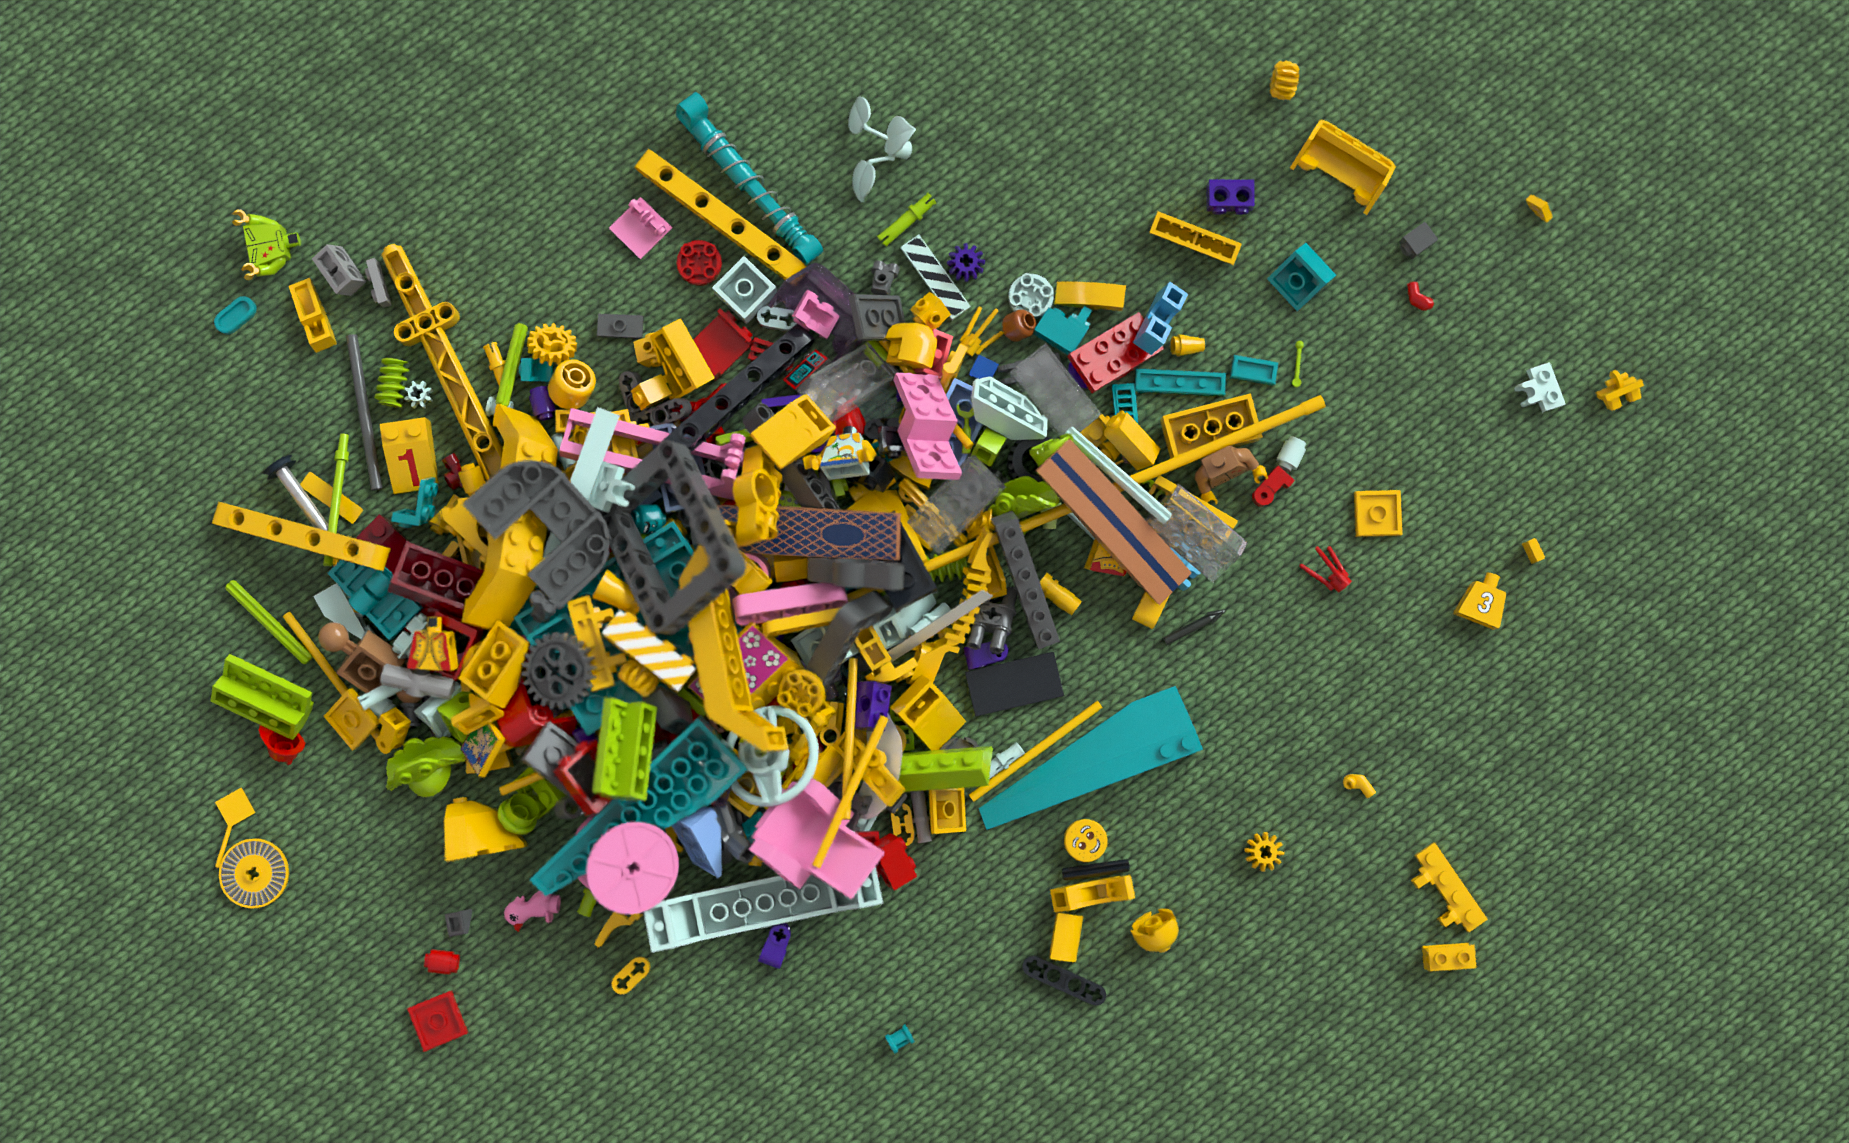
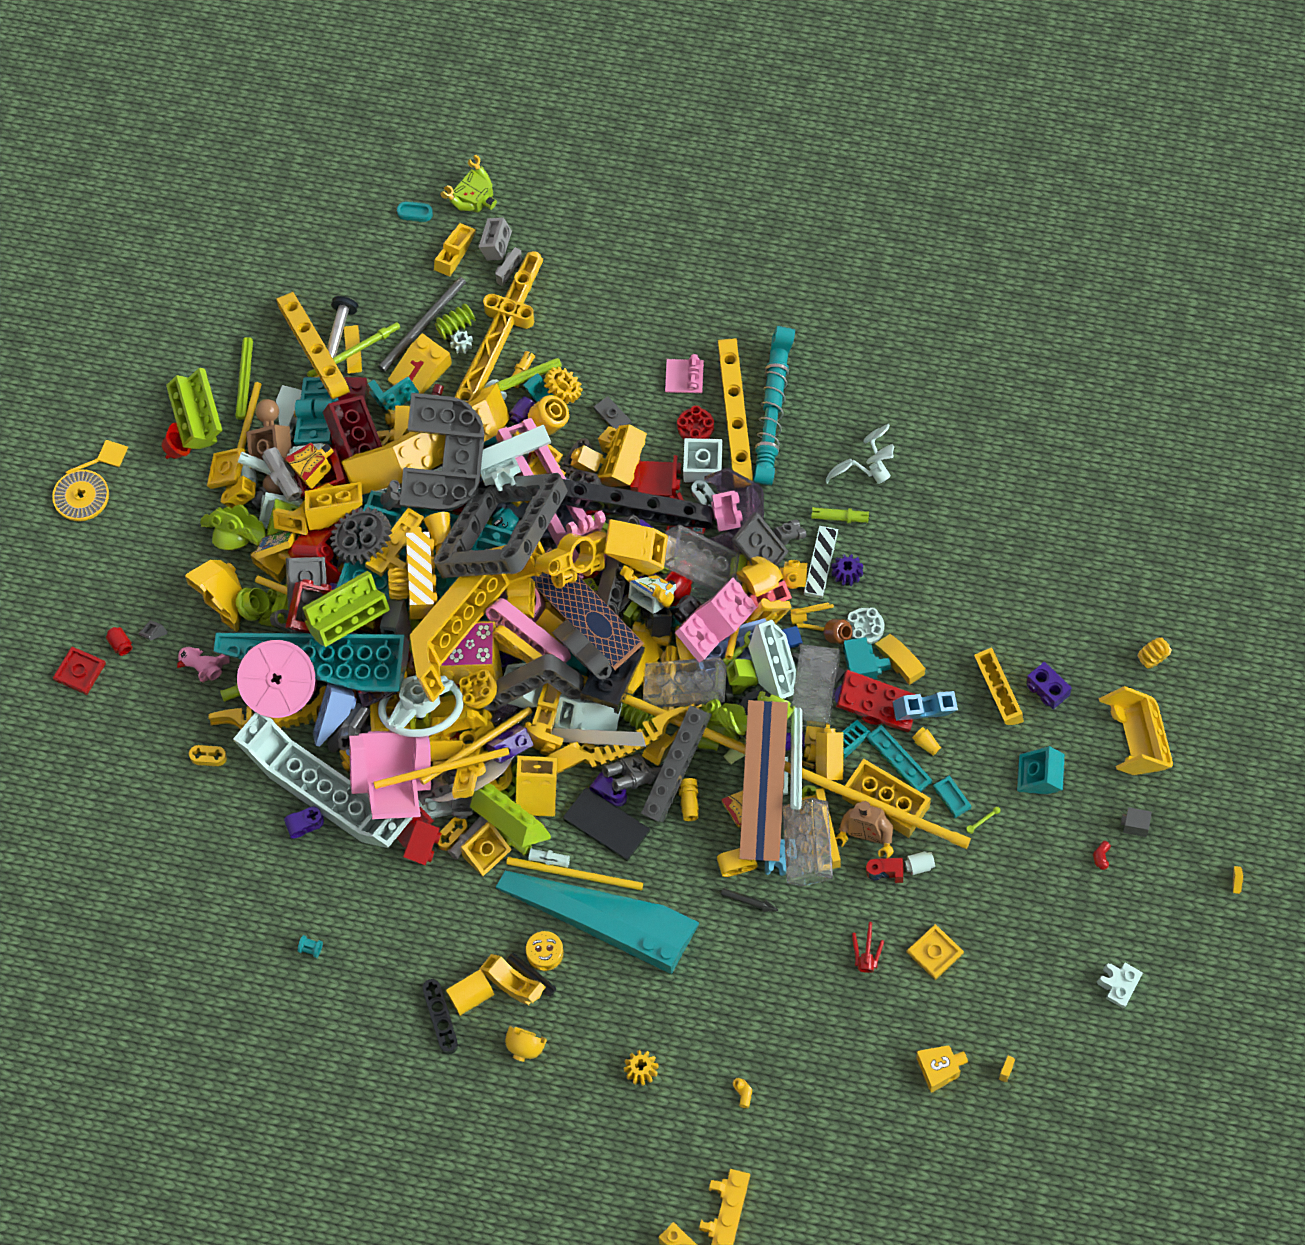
camera: 55 degrees right, 20 degrees down
yellow hips [1596,370,1644,411] -> none

